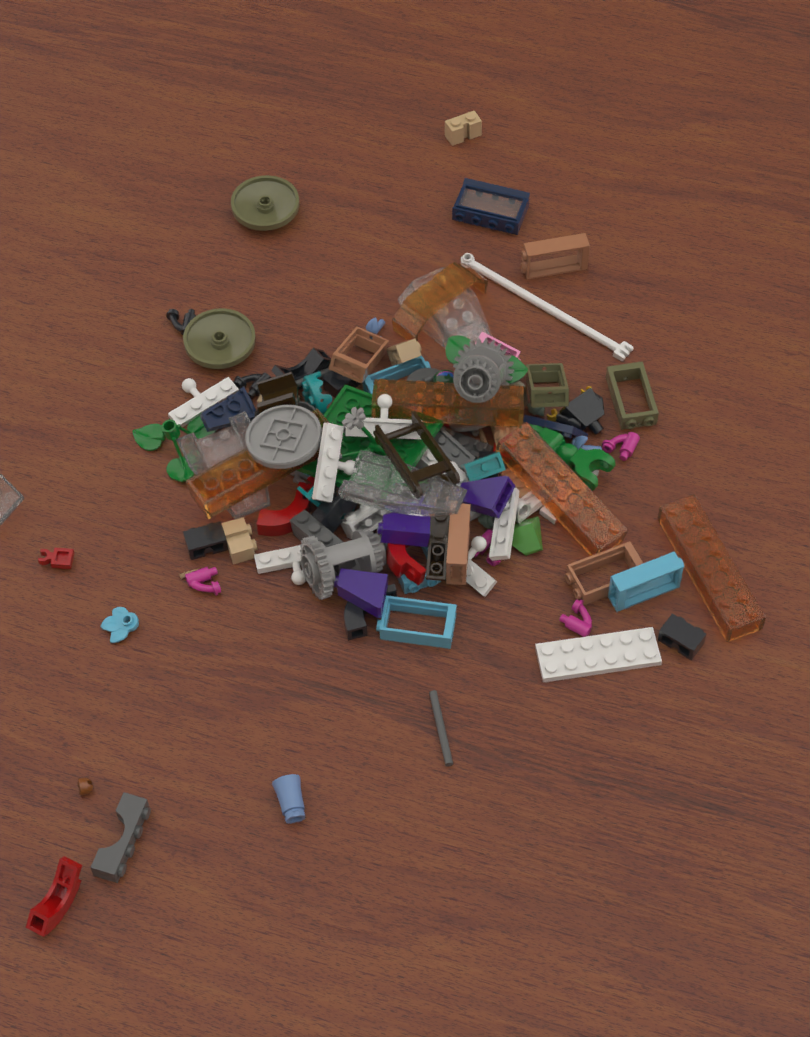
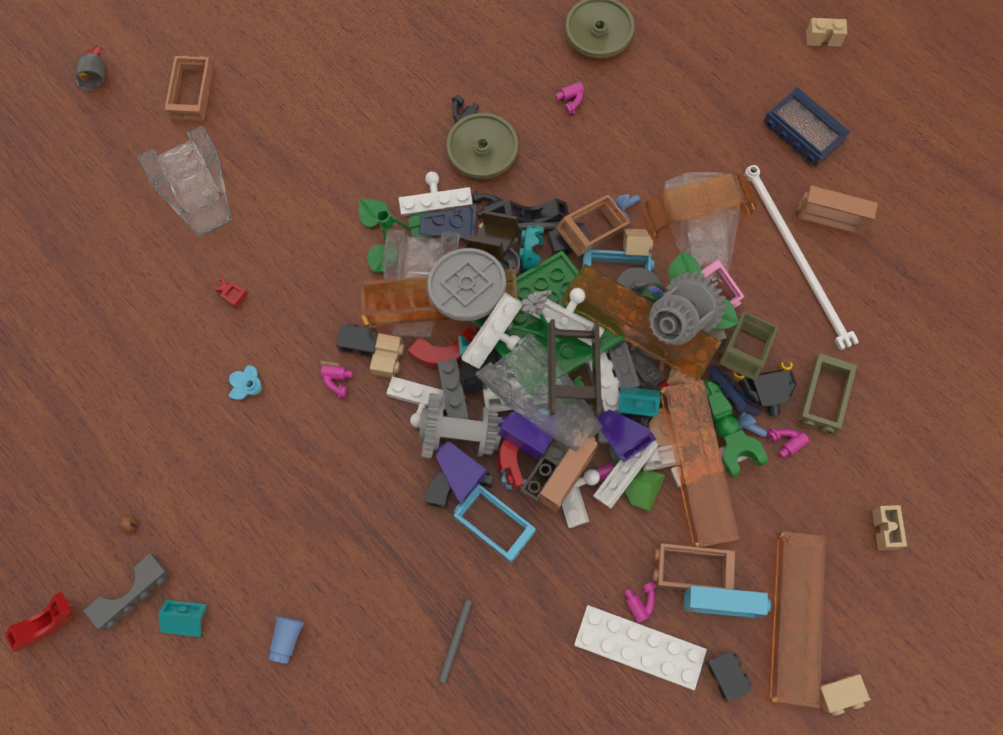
camera: 30 degrees right, 15 degrees up
none -> teal panel [158,600,207,637]
none -> dark pink plant [555,82,584,115]
none -> tan brick [814,674,870,716]
none -> tan brick [872,505,907,551]

